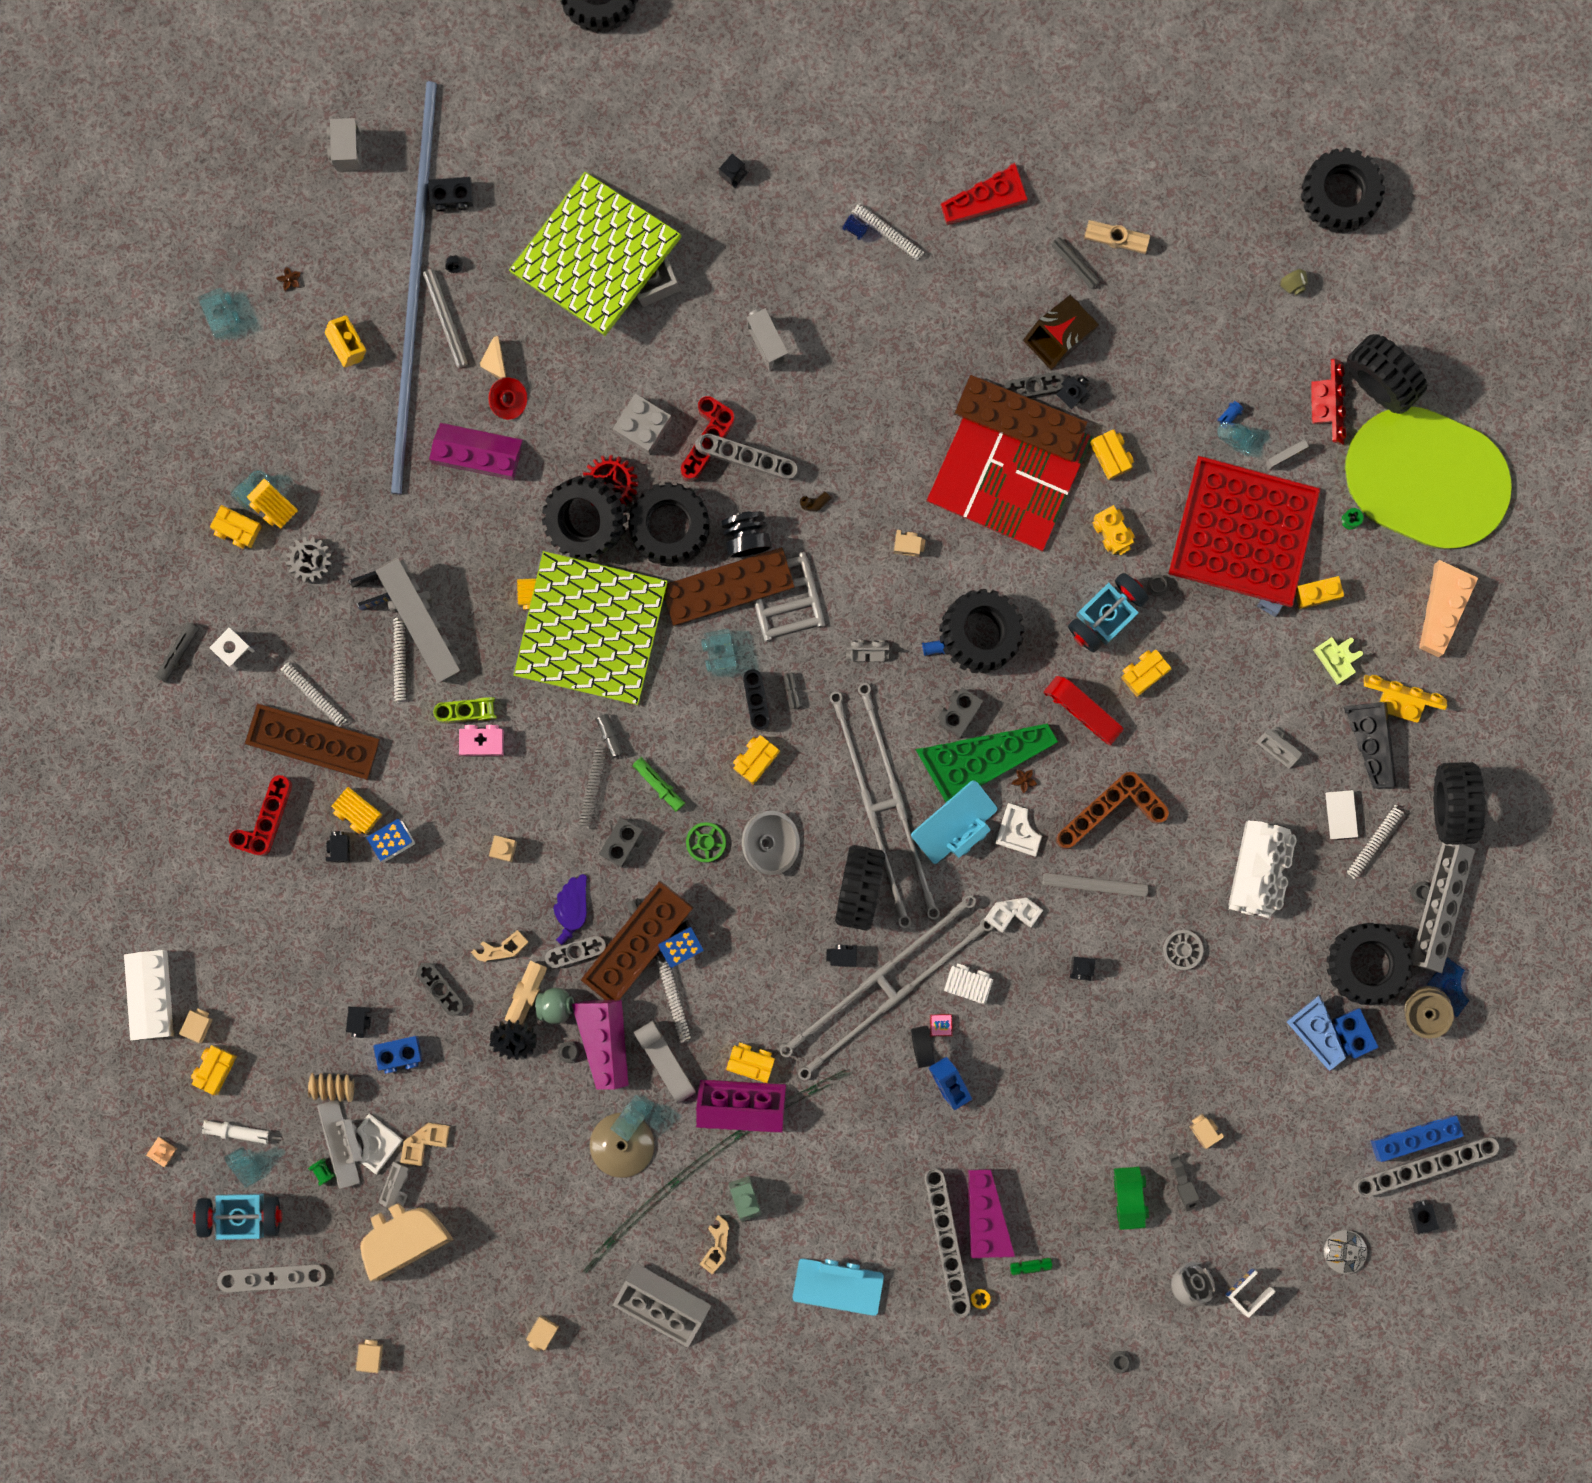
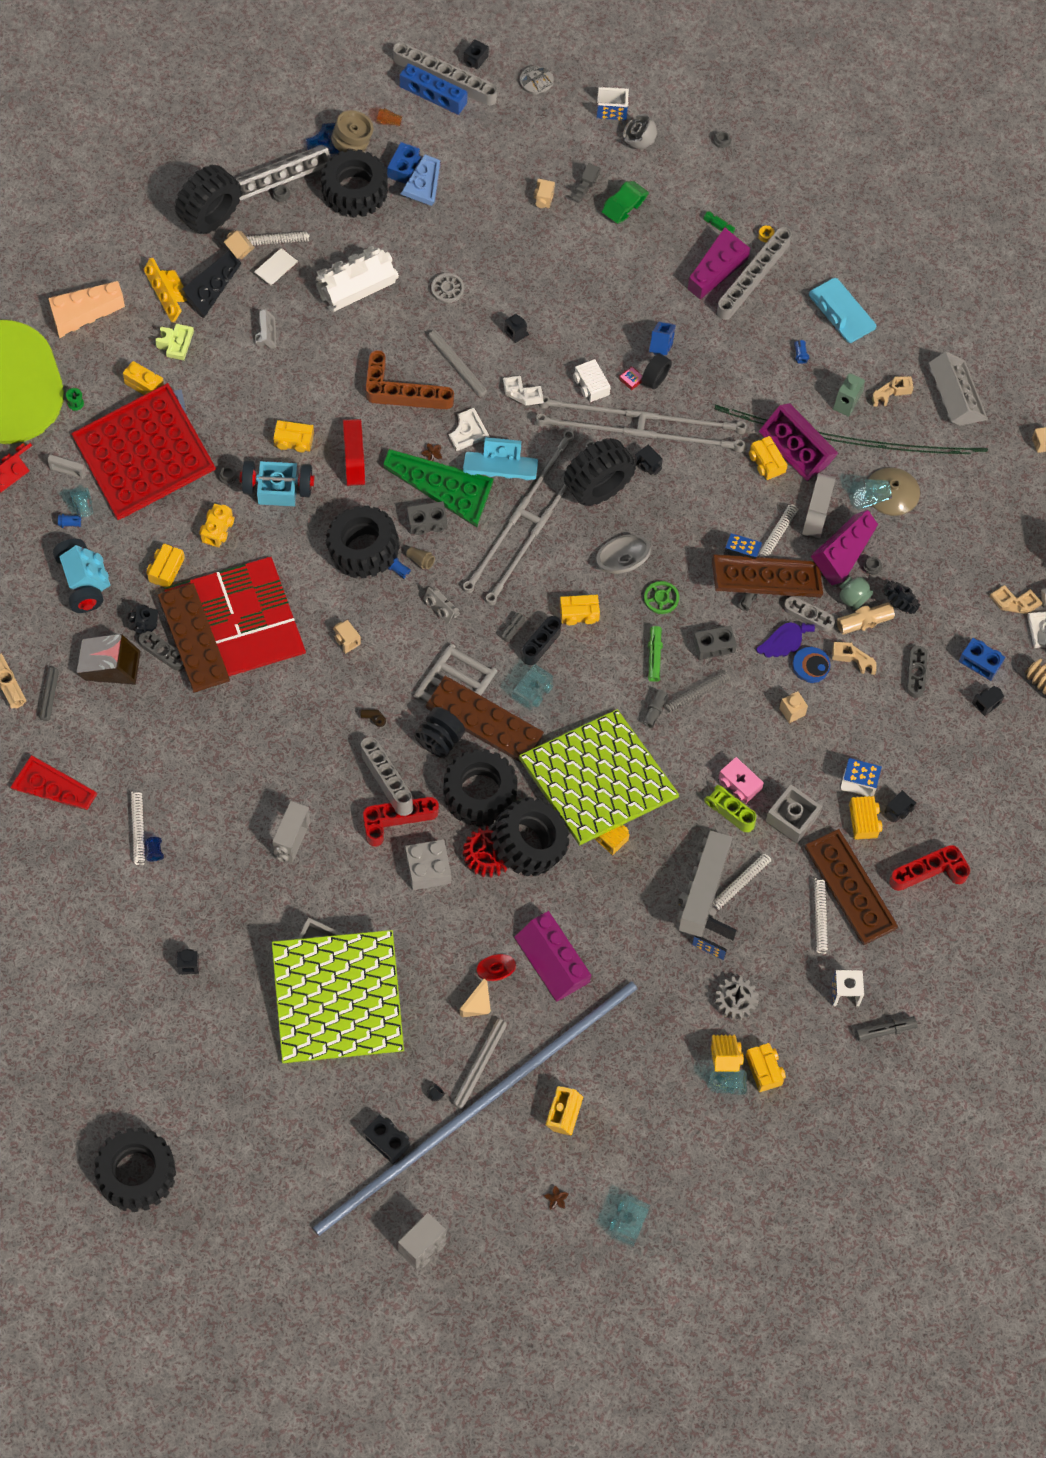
camera: 135 degrees left, 20 degrees down
none -> medium azure brick [53,539,110,613]
none -> tan brick [224,231,255,259]
none -> clear orange cone [376,108,402,127]
none -> dark tan cone [406,547,435,569]
none -> light grey brick [766,785,822,843]
none -> tile [792,647,831,683]
none -> blue pin [794,340,809,364]

